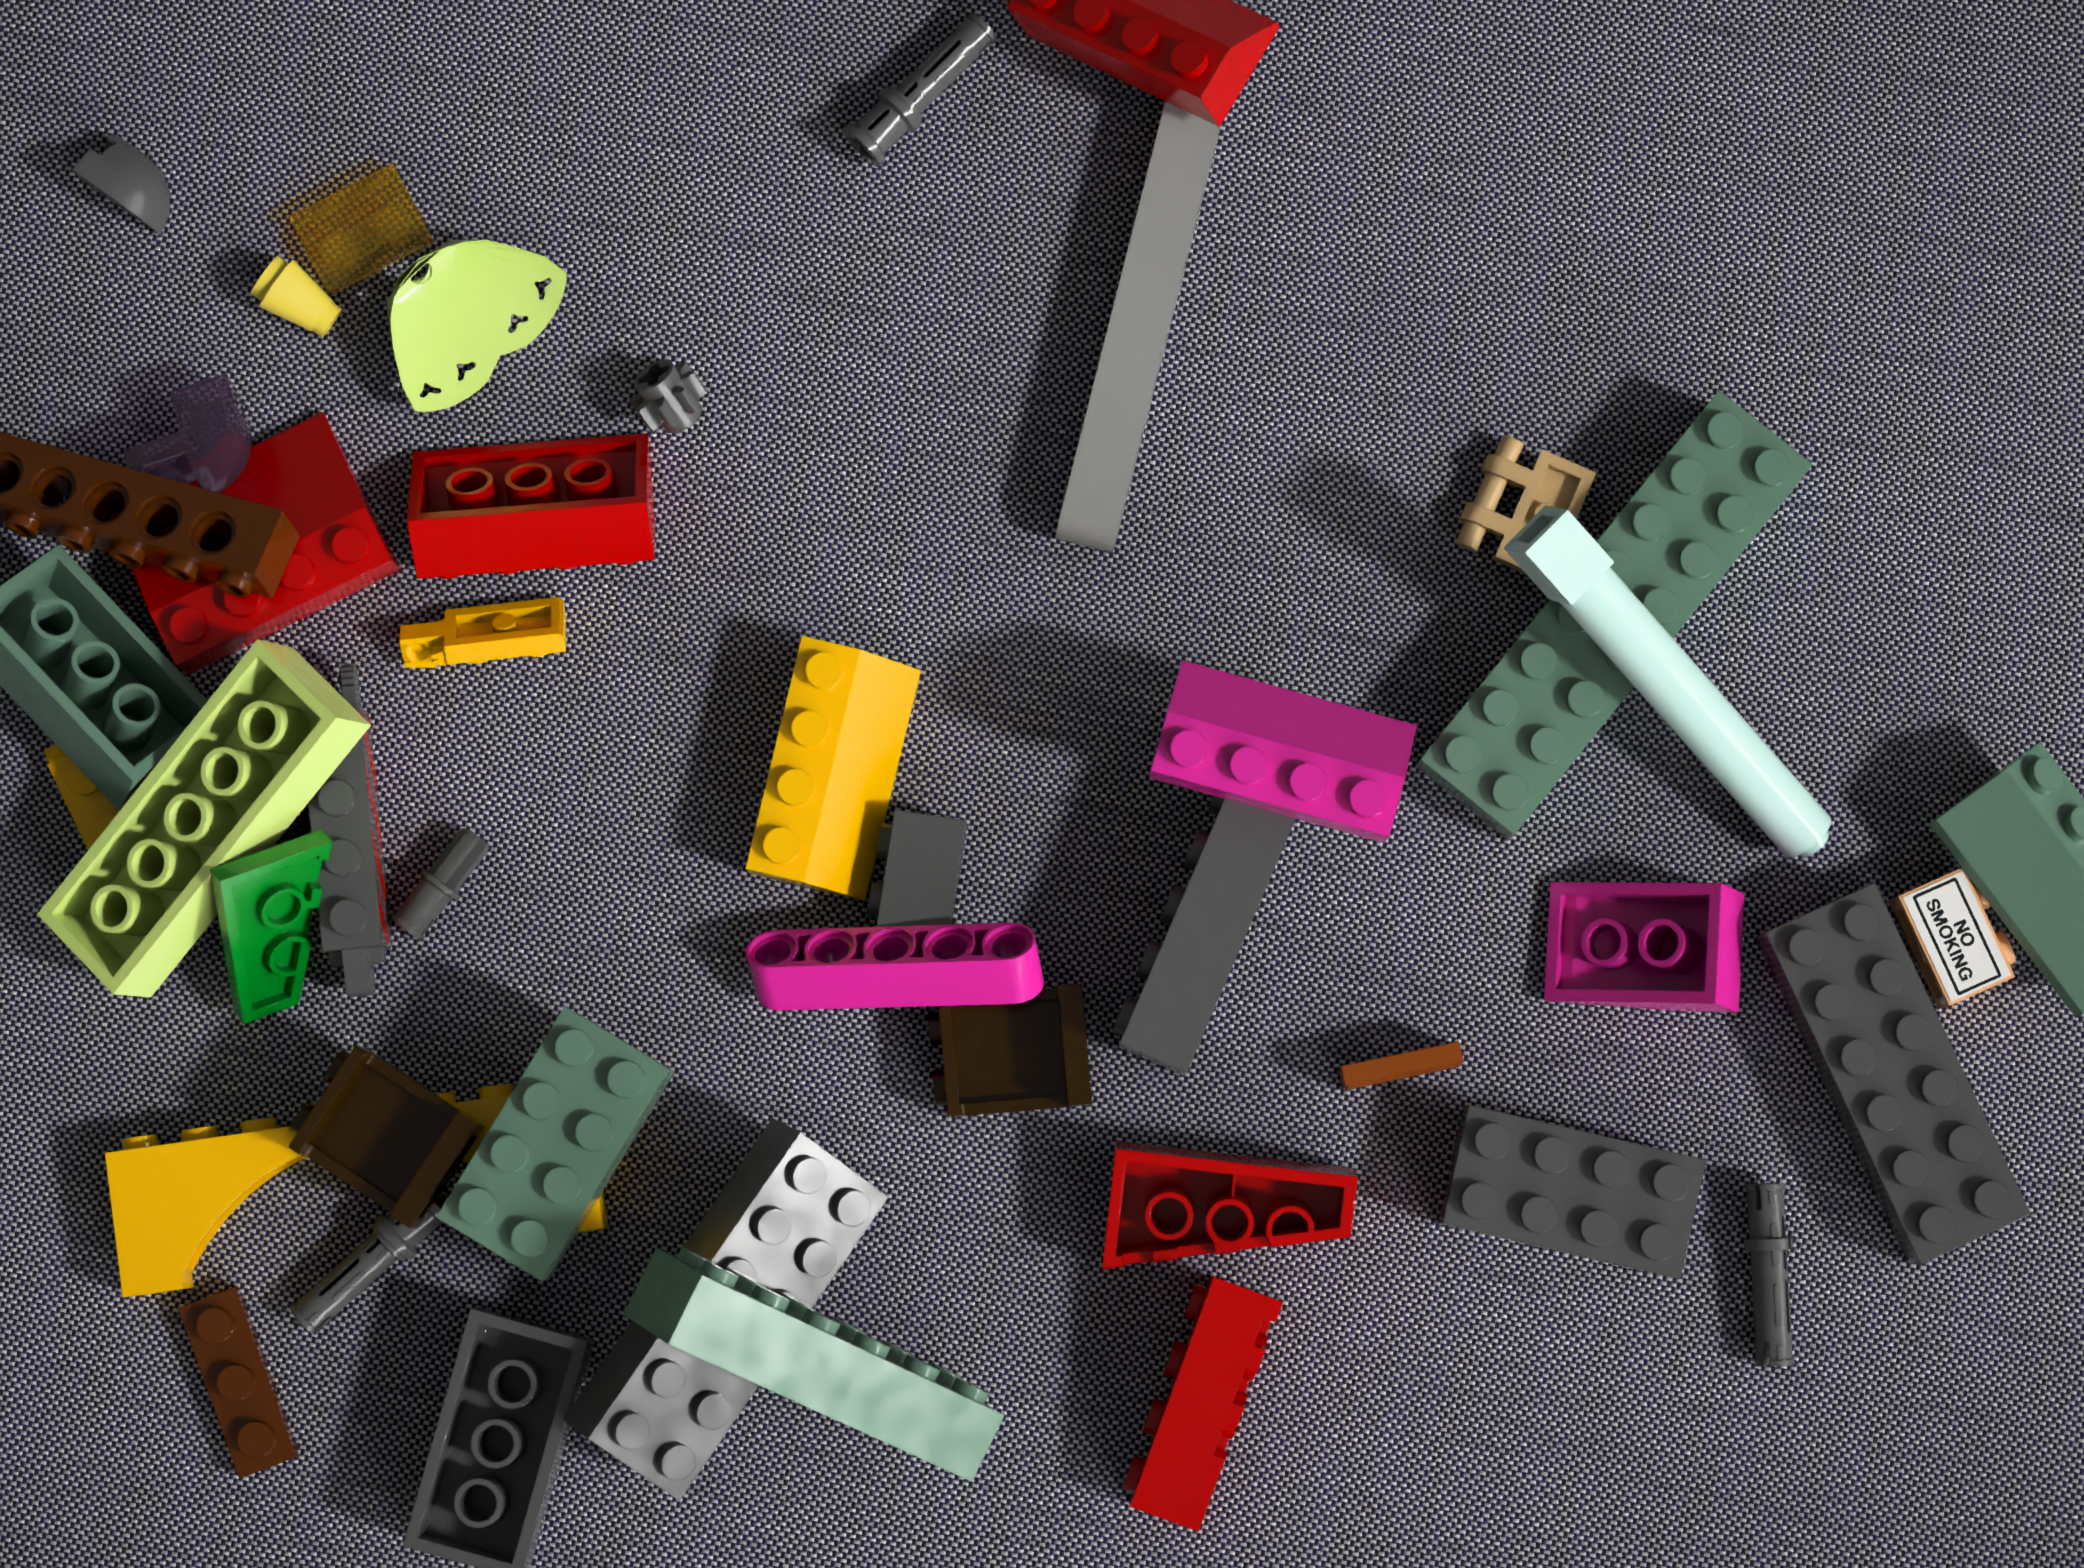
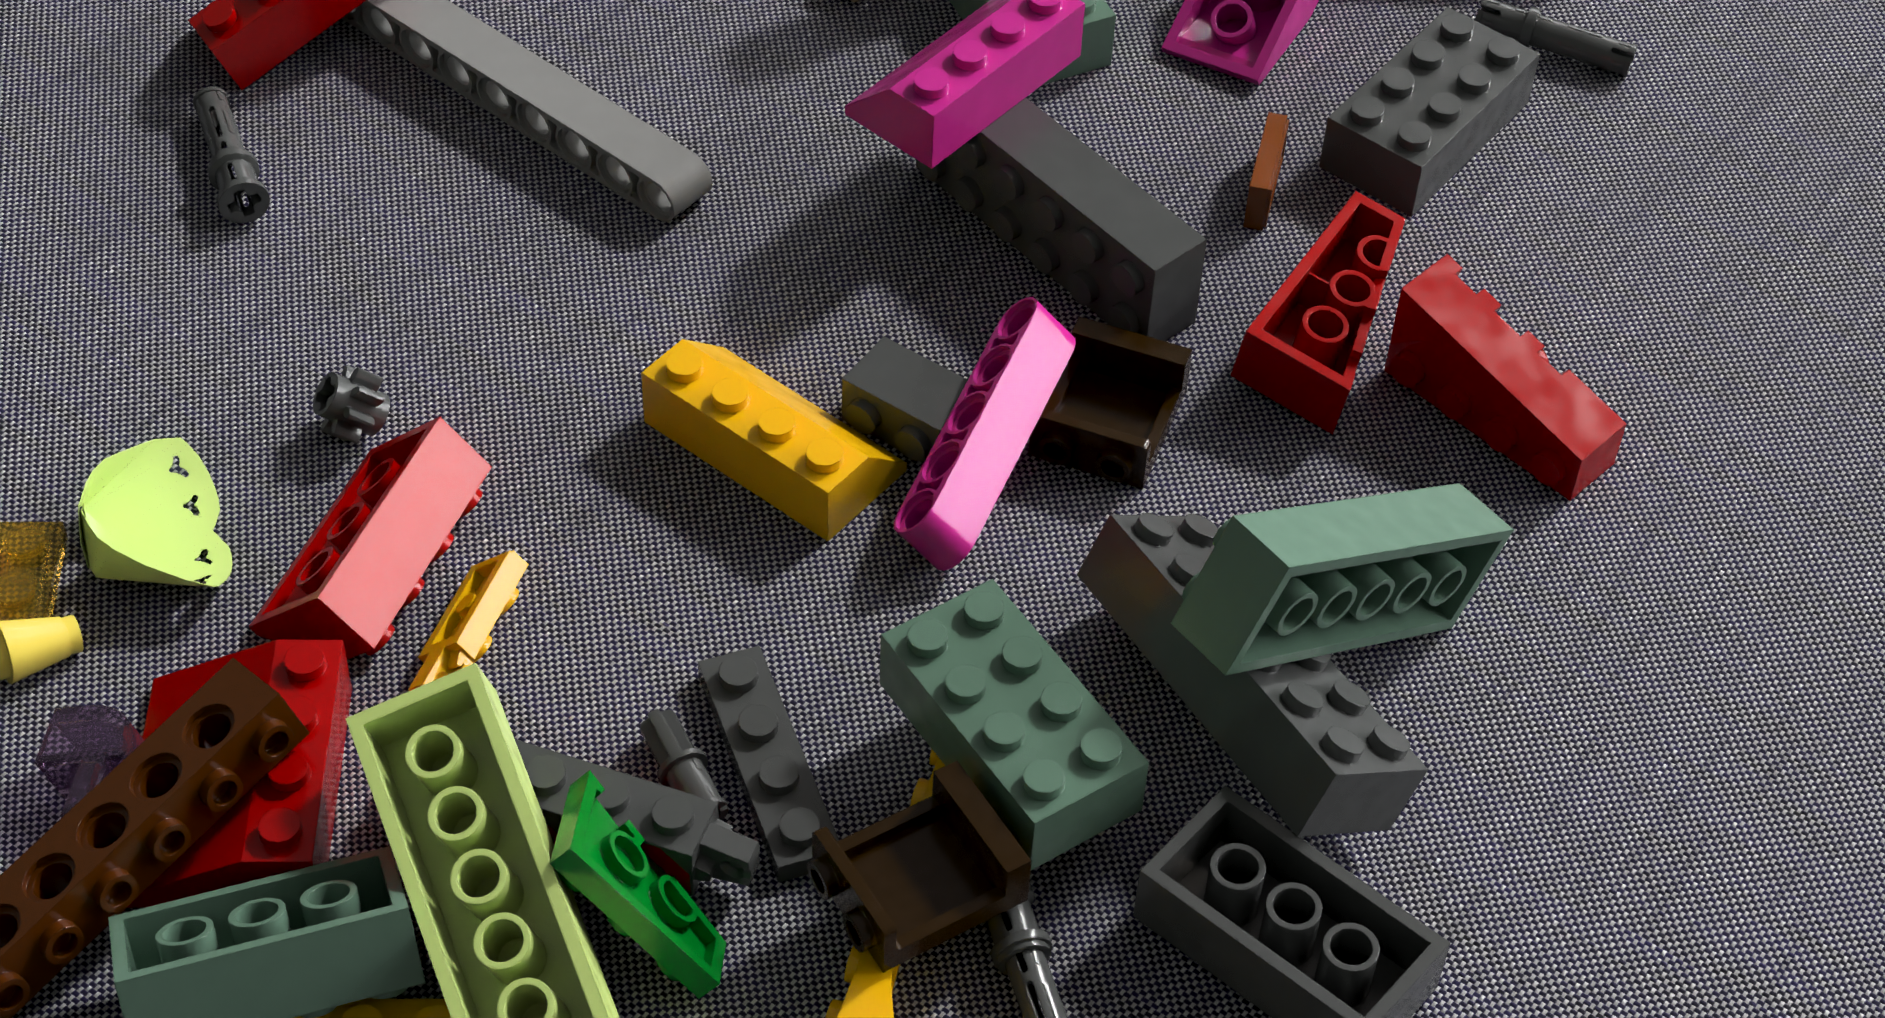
camera: 70 degrees left, 35 degrees down
none -> dark grey plate [698,645,839,883]

